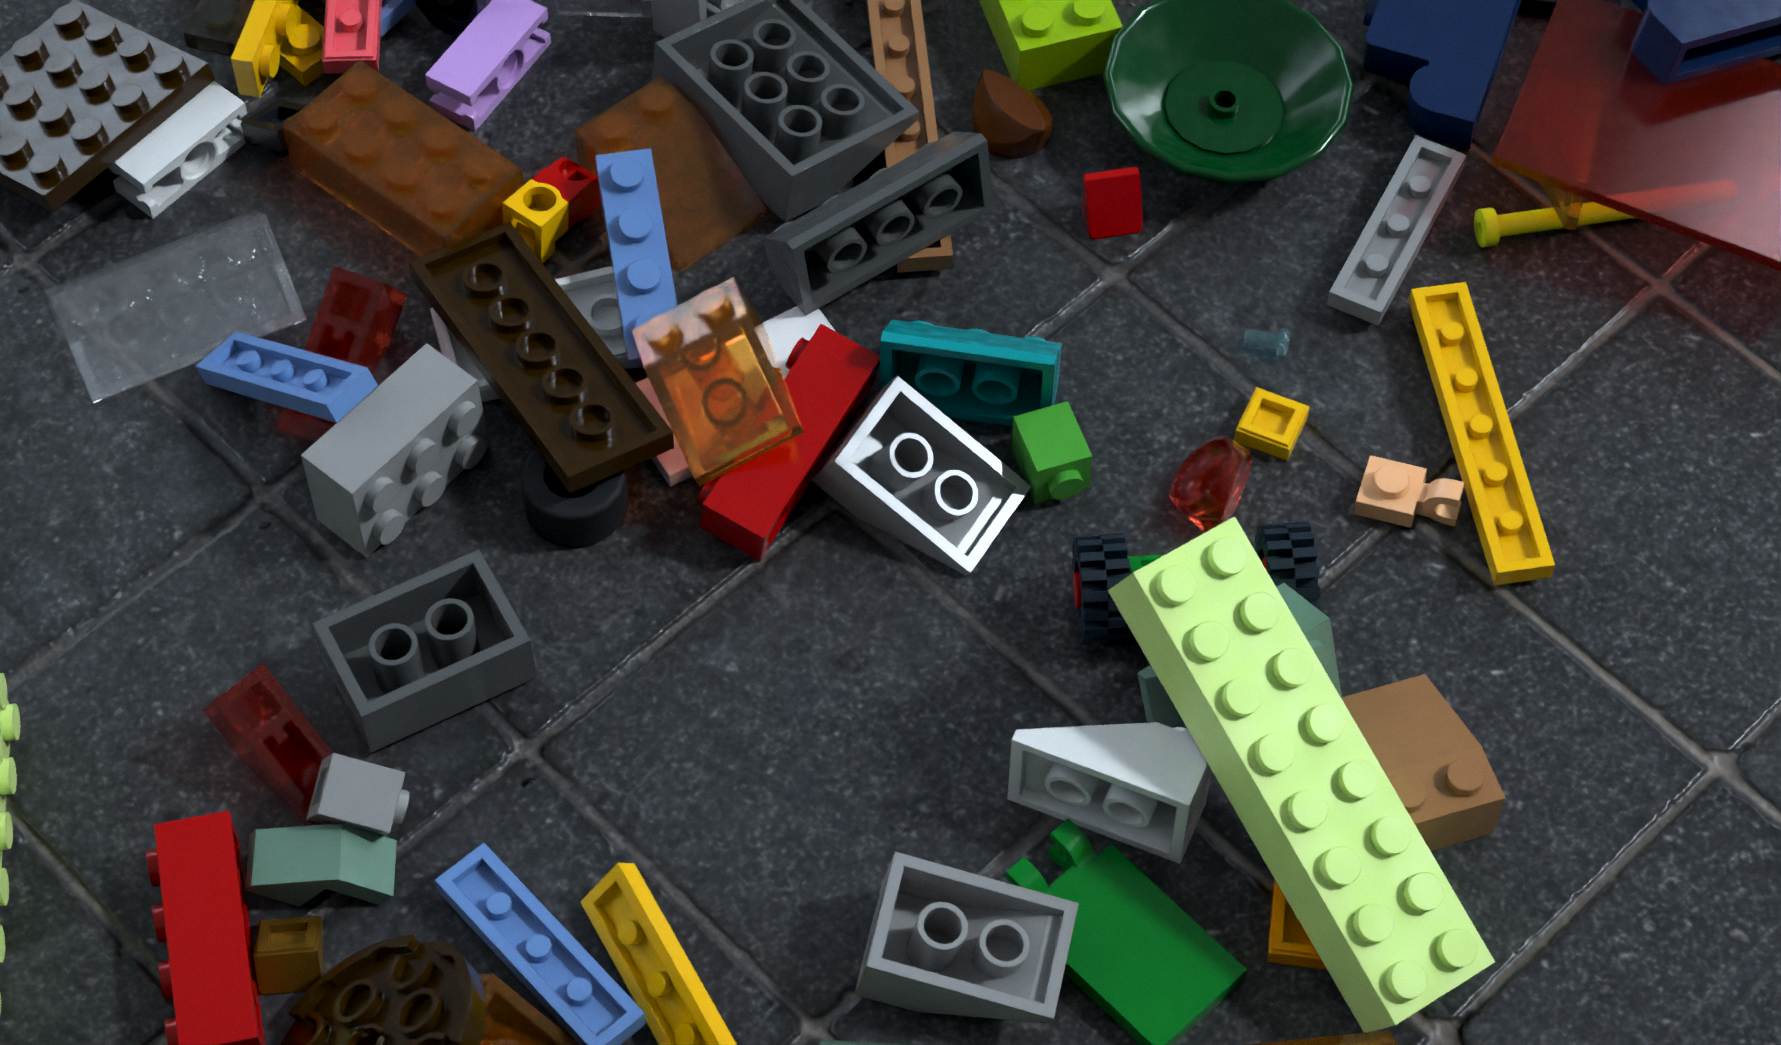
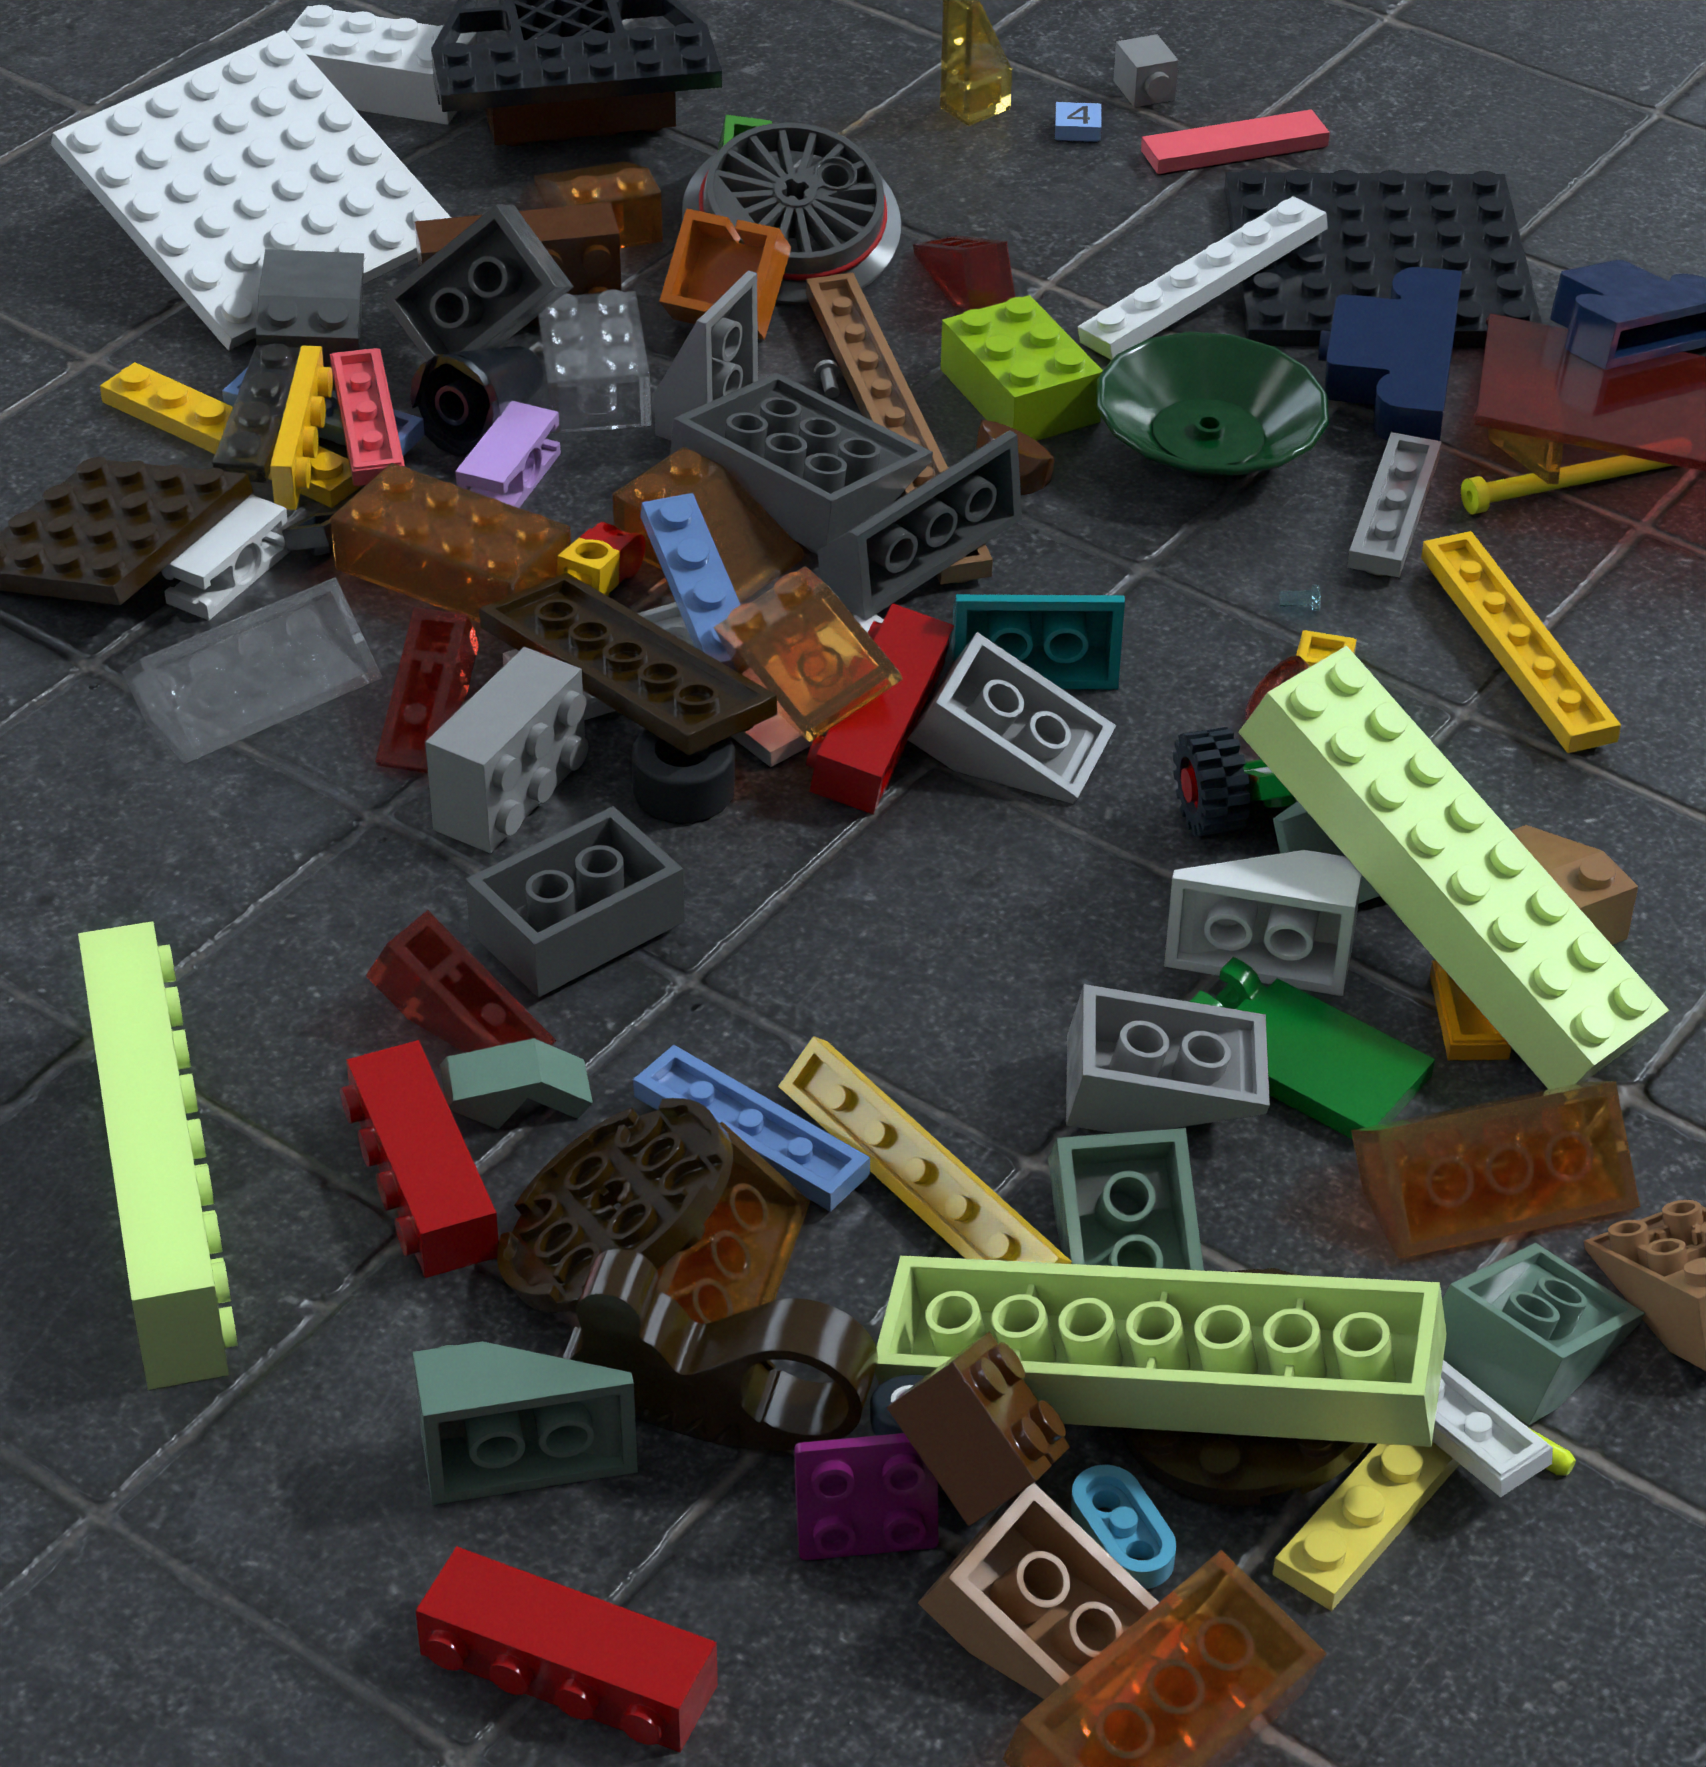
camera: 10 degrees left, 15 degrees down
medium blue plate [195,331,378,423] -> none
pearl gold slope [253,915,323,995] -> none
light grey brick [306,753,410,836] -> none
bright green brick [1011,401,1092,504] -> none
red slope [1081,167,1143,240] -> none
light nougat plate [1354,455,1464,528] -> none

